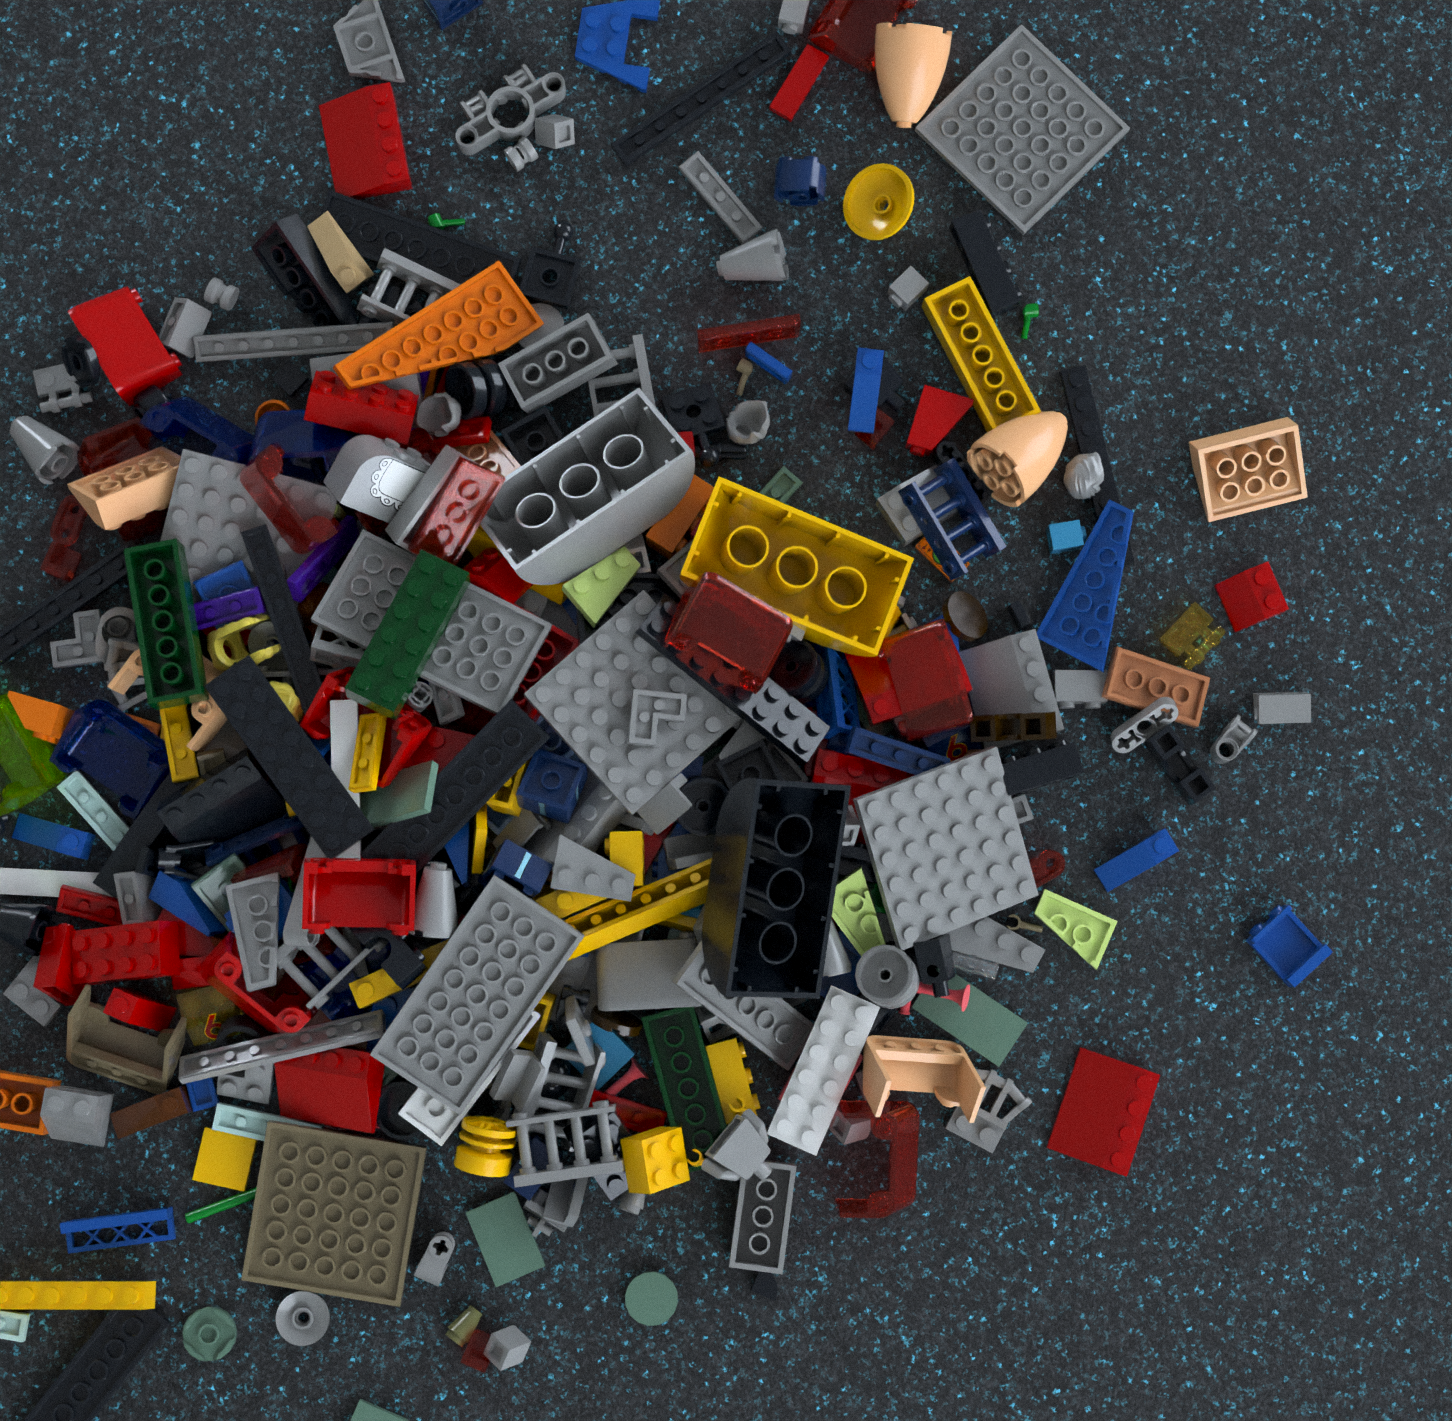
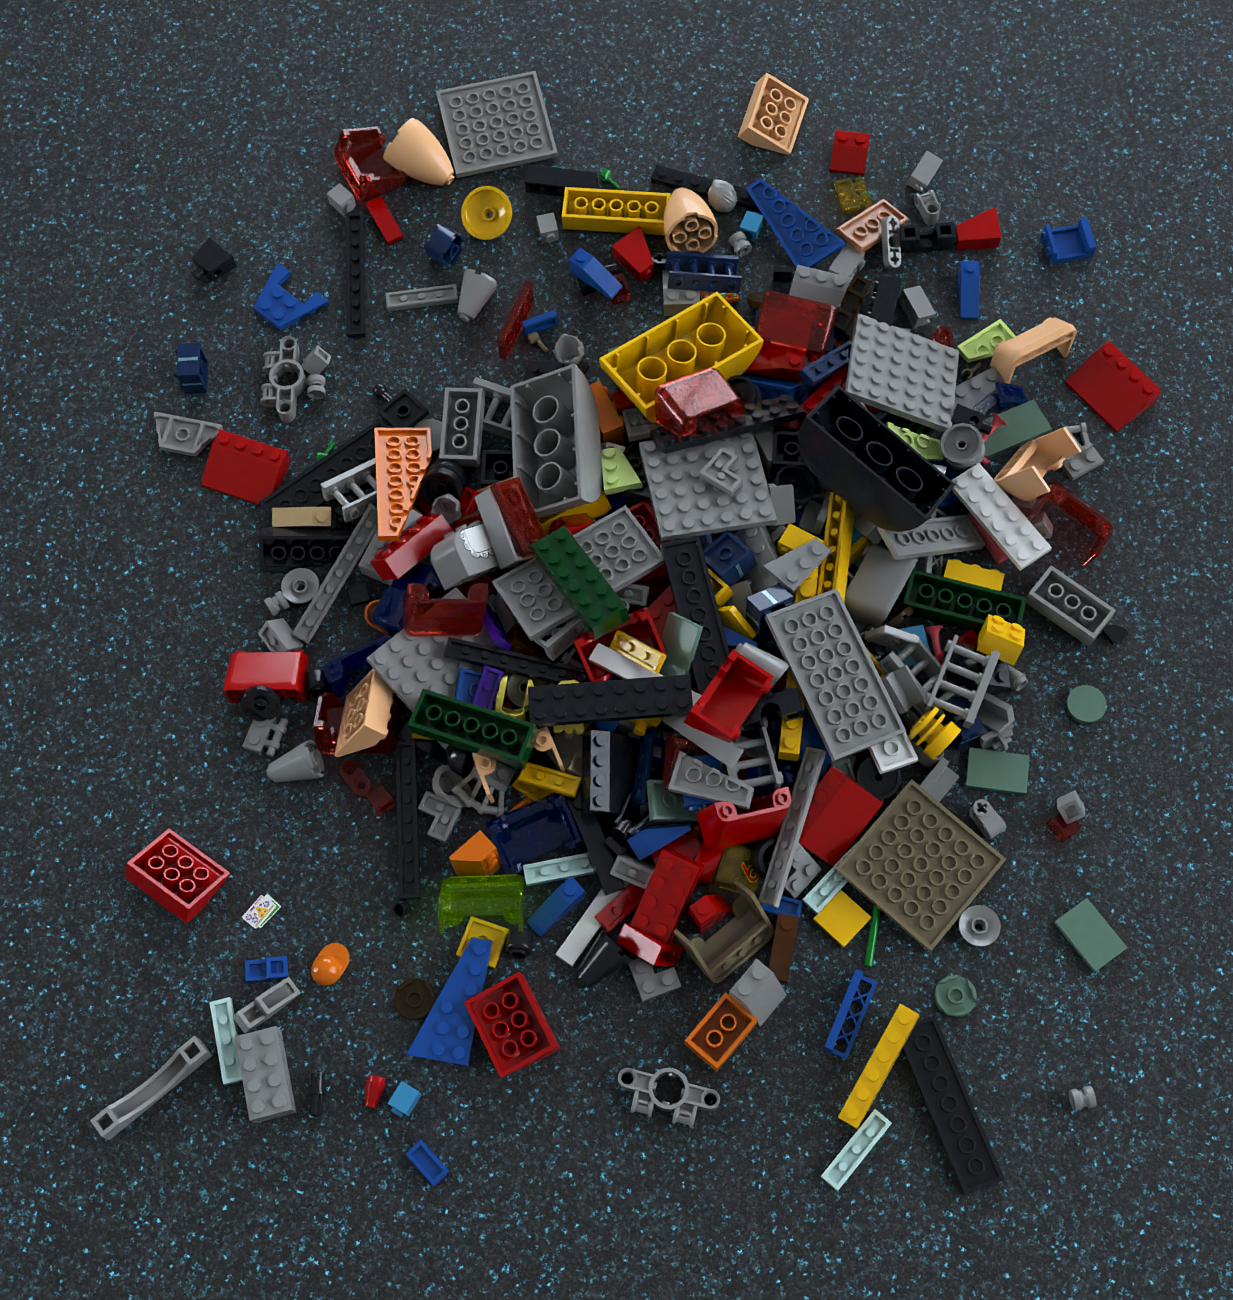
camera: 50 degrees left, 15 degrees down
olive cone [445,1305,483,1347] -> none
light grey torso [687,1097,772,1181] -> none
none -> light grey dish [281,568,320,604]
none -> light grey wheel [728,231,752,257]
none -> light grey hinge [898,285,936,329]
none -> light grey panel [920,757,959,802]
none -> red slope [954,207,1001,251]
none -> light nougat windscreen [990,317,1077,387]
none -> clear blue slope [994,382,1028,410]

